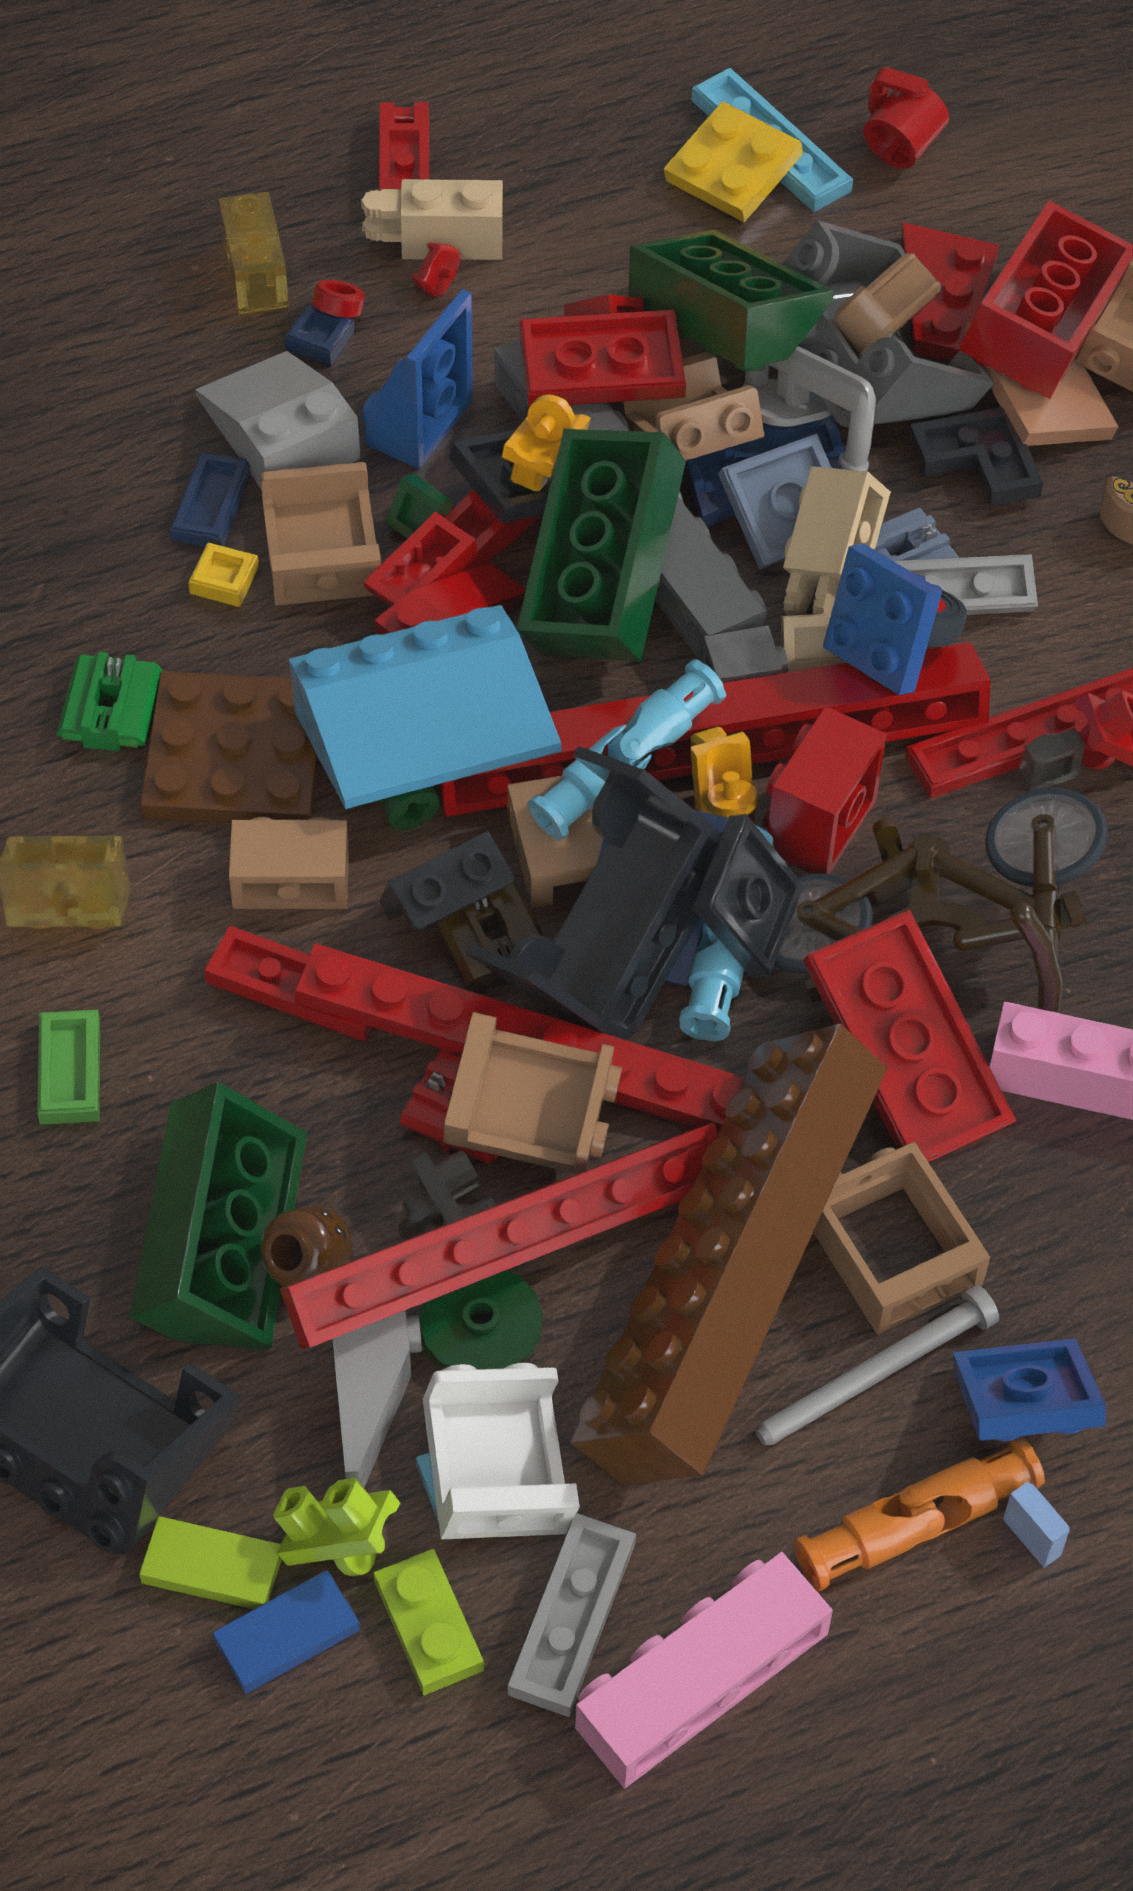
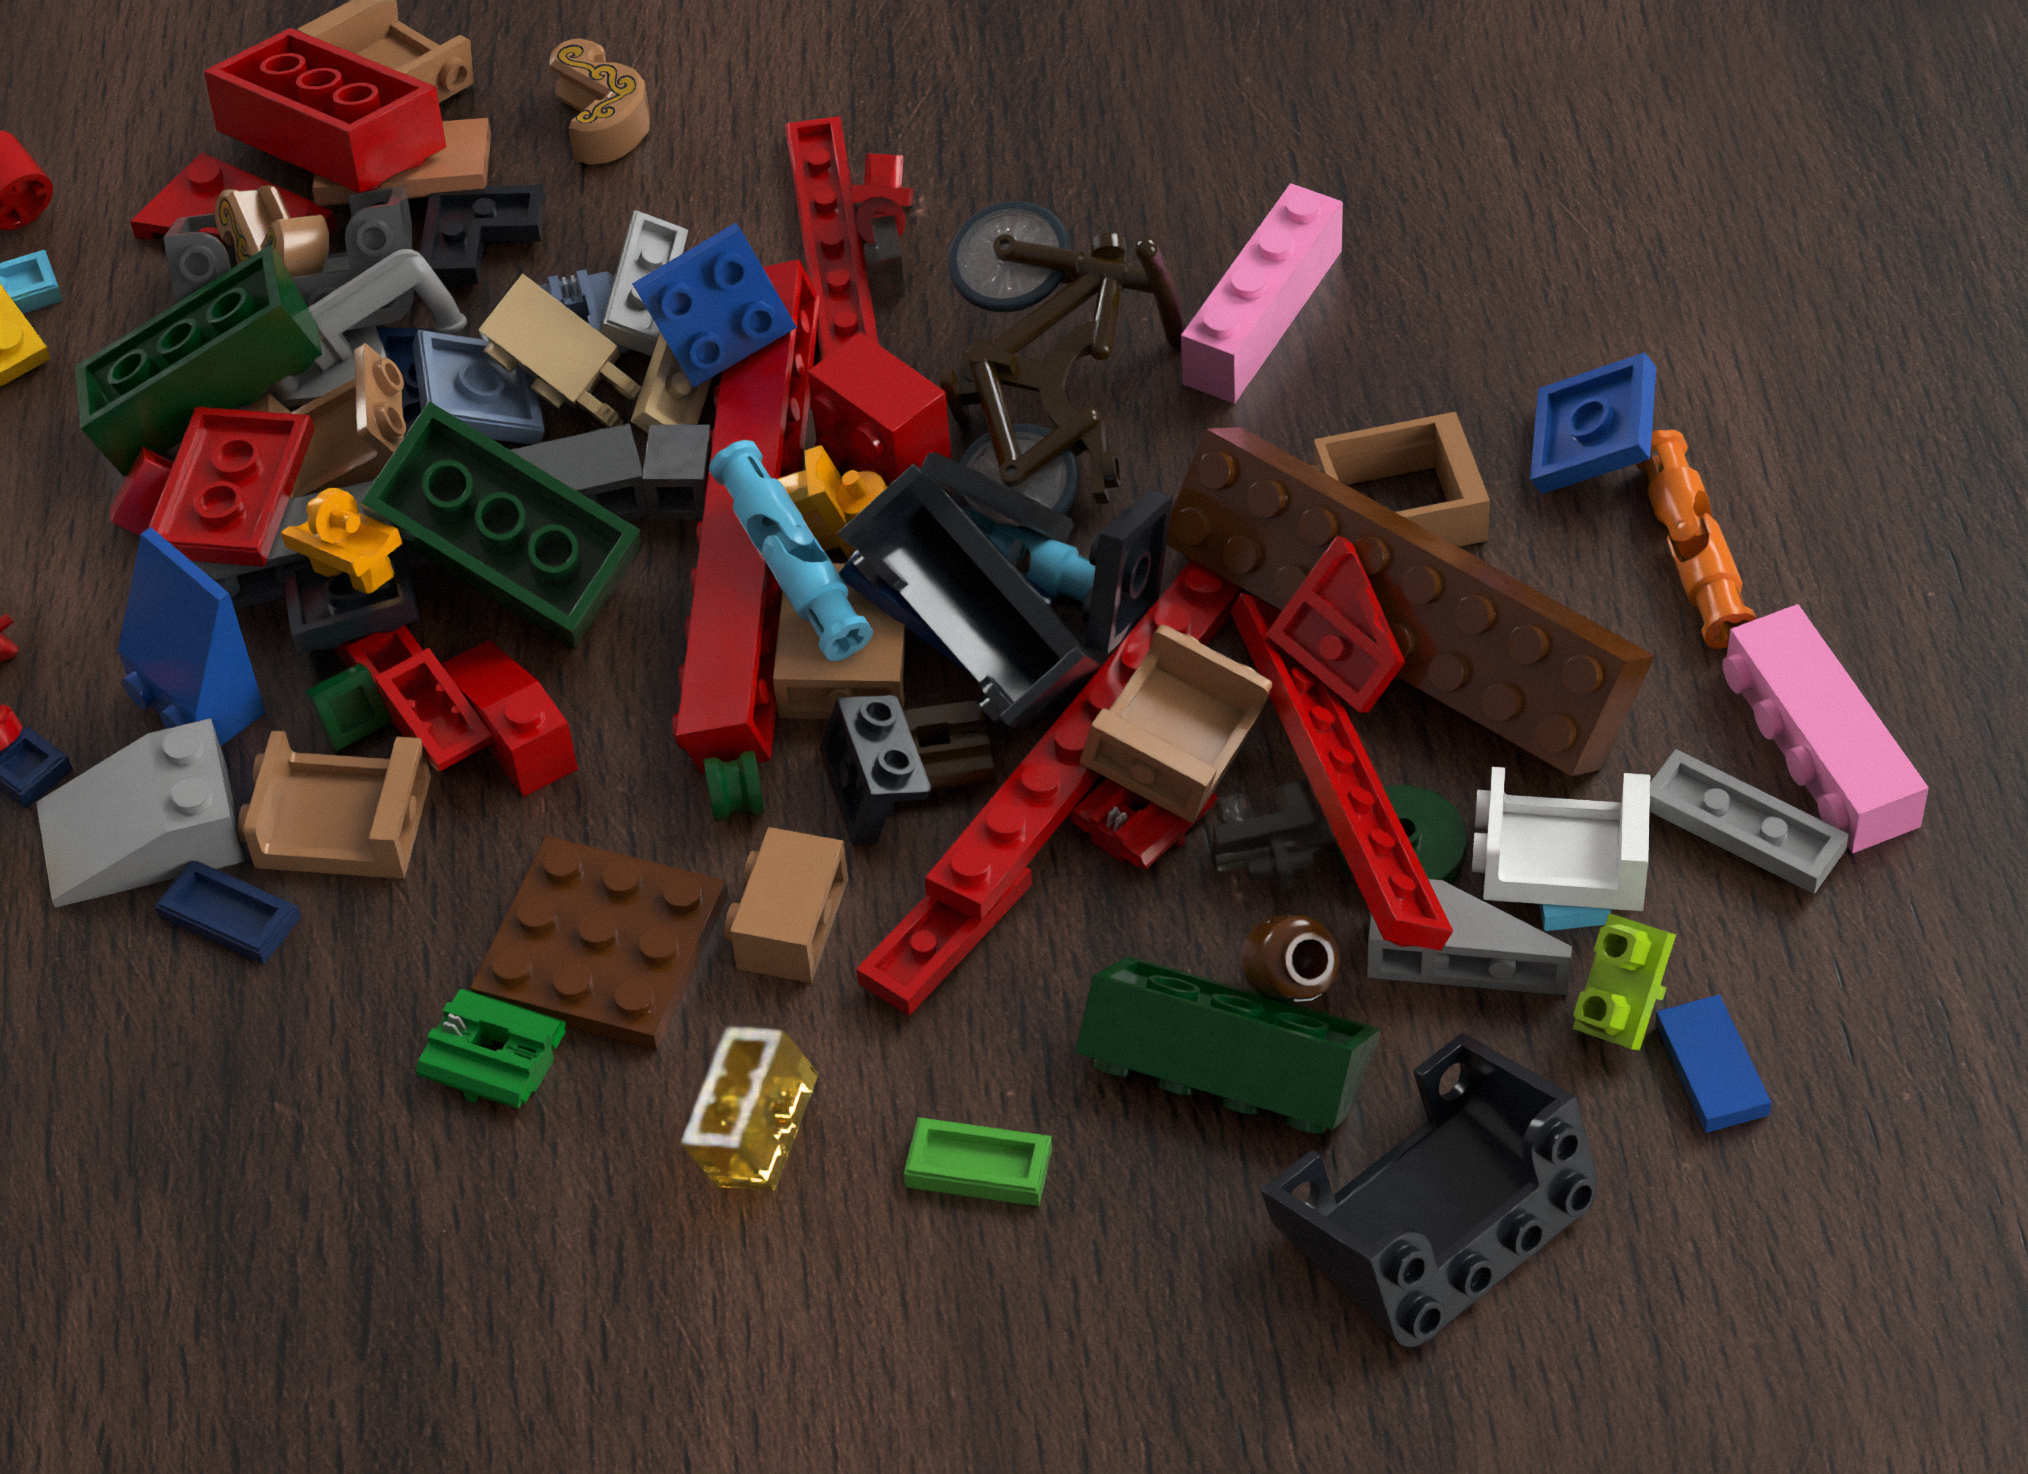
camera: 70 degrees left, 5 degrees down
lime tile [139,1516,282,1610] -> none
yellow tile [188,543,259,607] -> none
dark azure slope [288,605,562,809] -> none
lime plate [374,1549,484,1696] -> none
light grey bar [756,1285,999,1445] -> none
red tile [803,910,1016,1163] -> none
light blue tile [1003,1482,1070,1568] -> none
none -> black plate [1082,489,1173,654]
none -> red wing [1265,536,1405,713]

